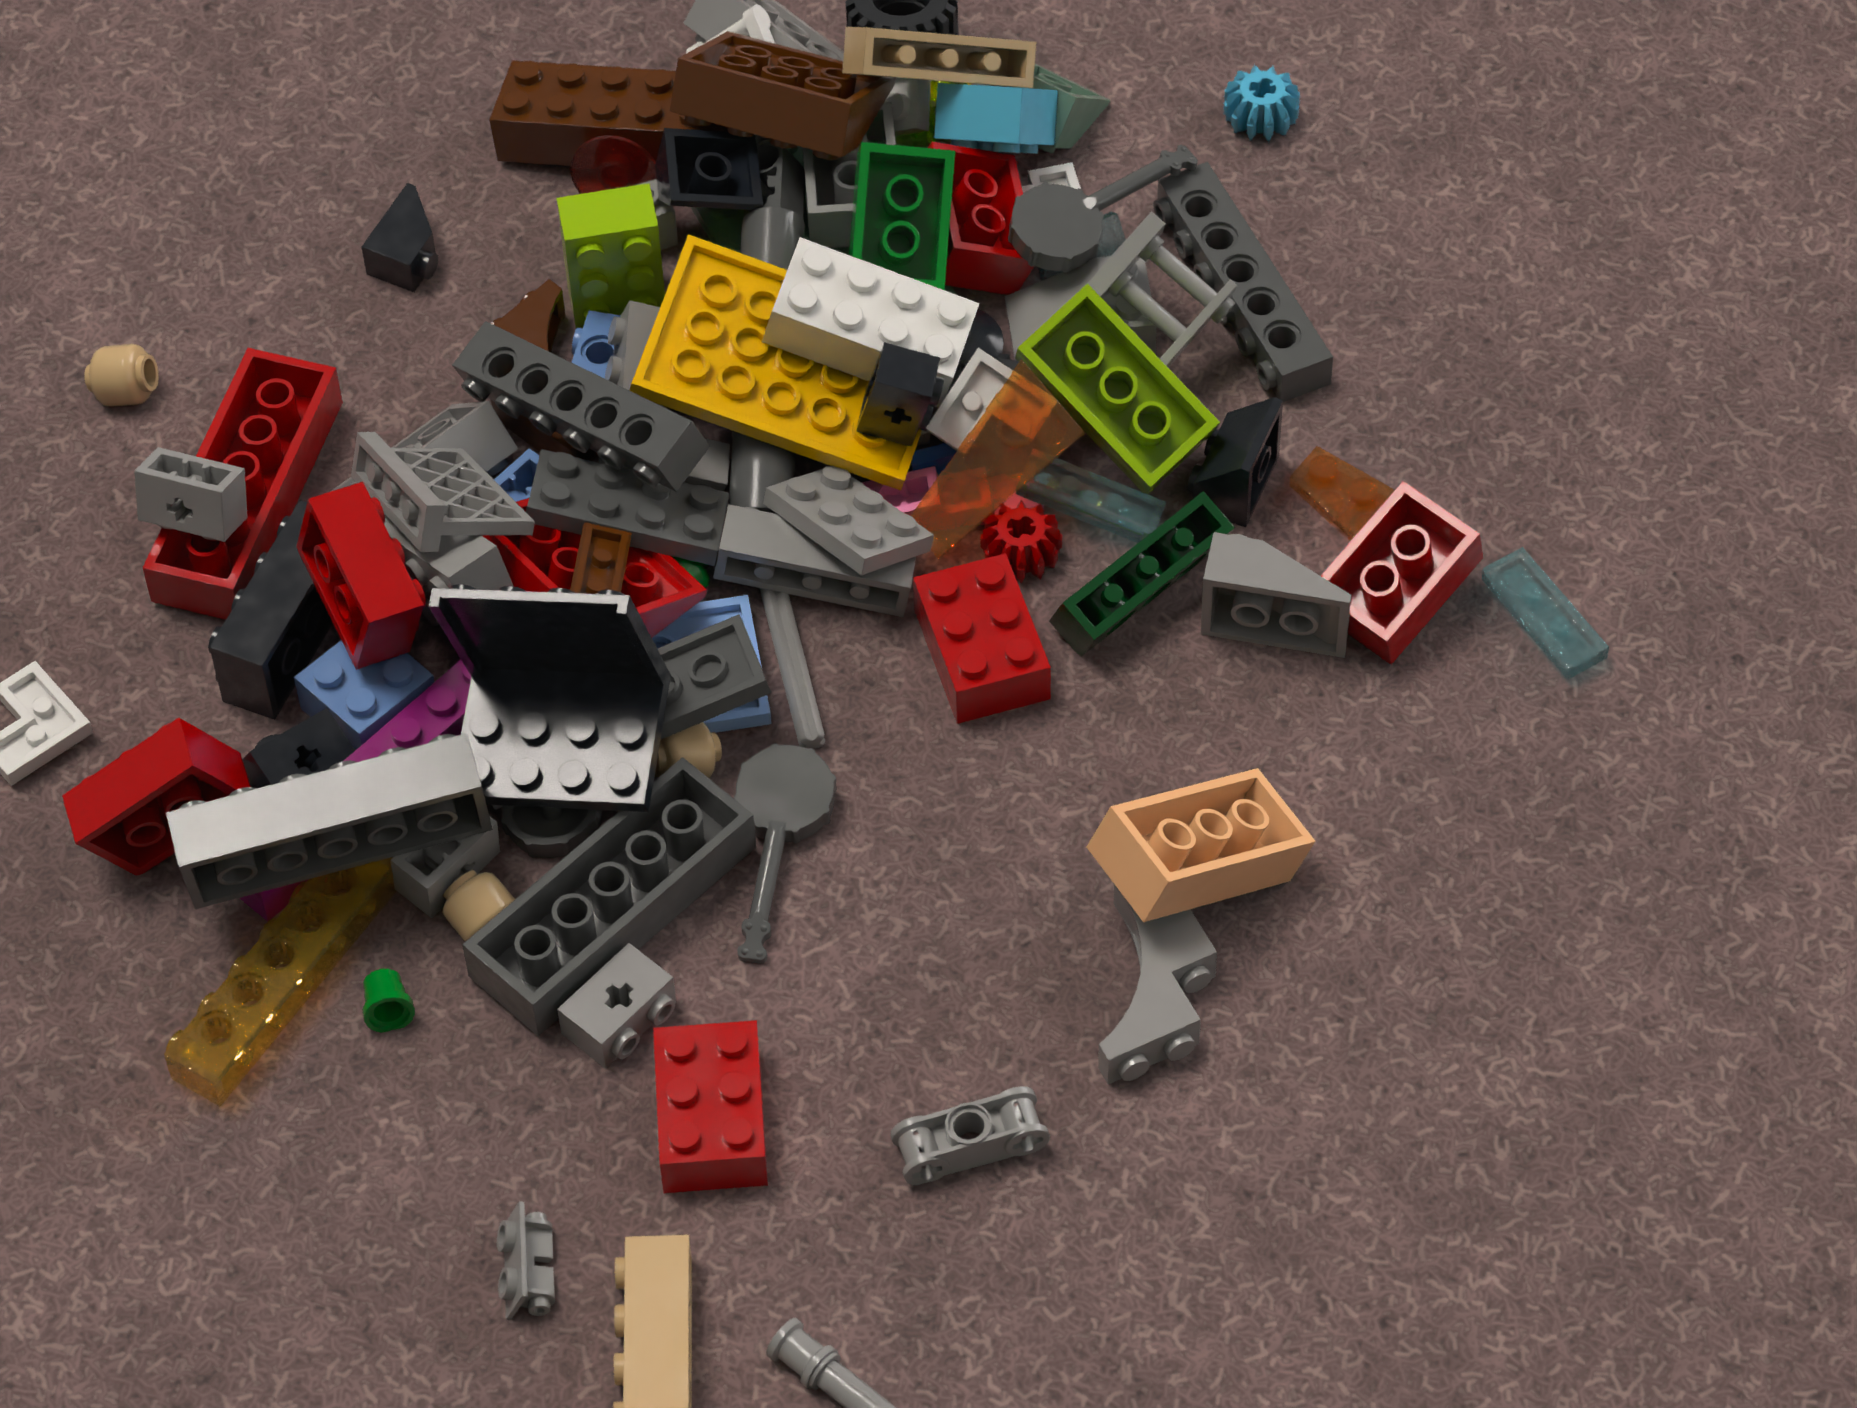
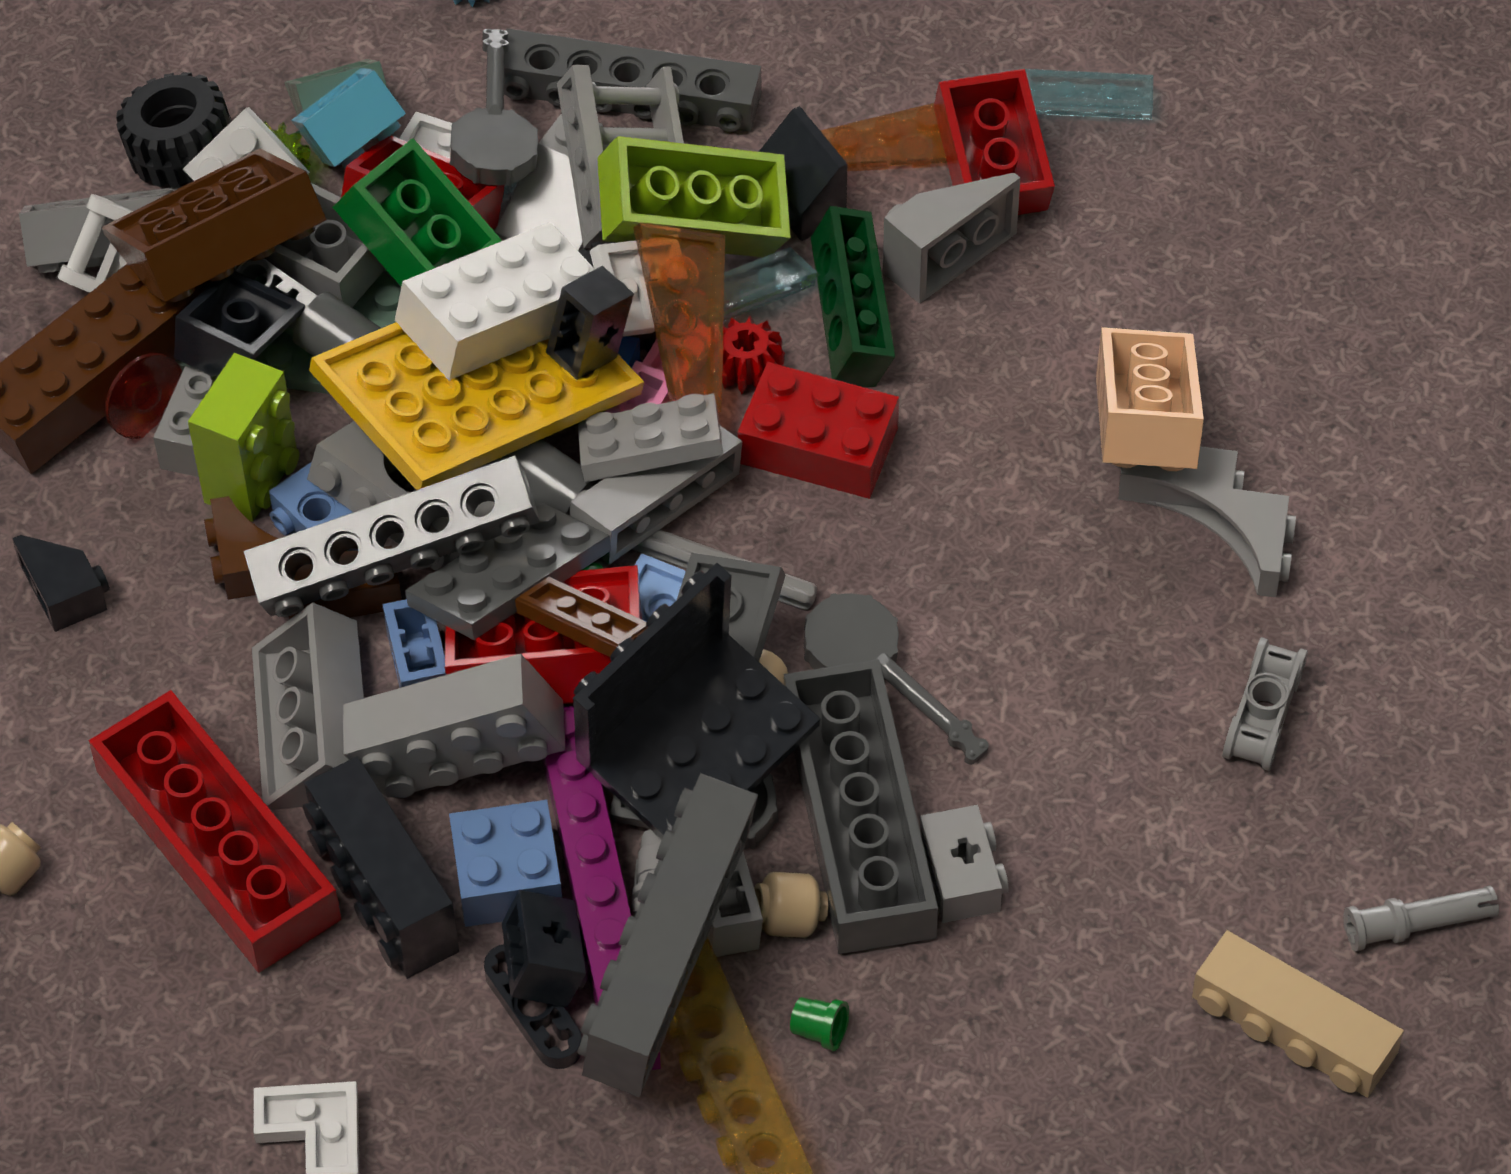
camera: 55 degrees left, 0 degrees up
red brick [62,717,251,876] -> none
light grey brick [134,447,247,542] -> none
red brick [296,482,426,670] -> none
light grey fence [351,432,535,552] -> none
light grey hinge [497,1201,555,1319] -> none
red brick [653,1020,768,1193] -> none
tan brick [842,27,1036,88] -> none

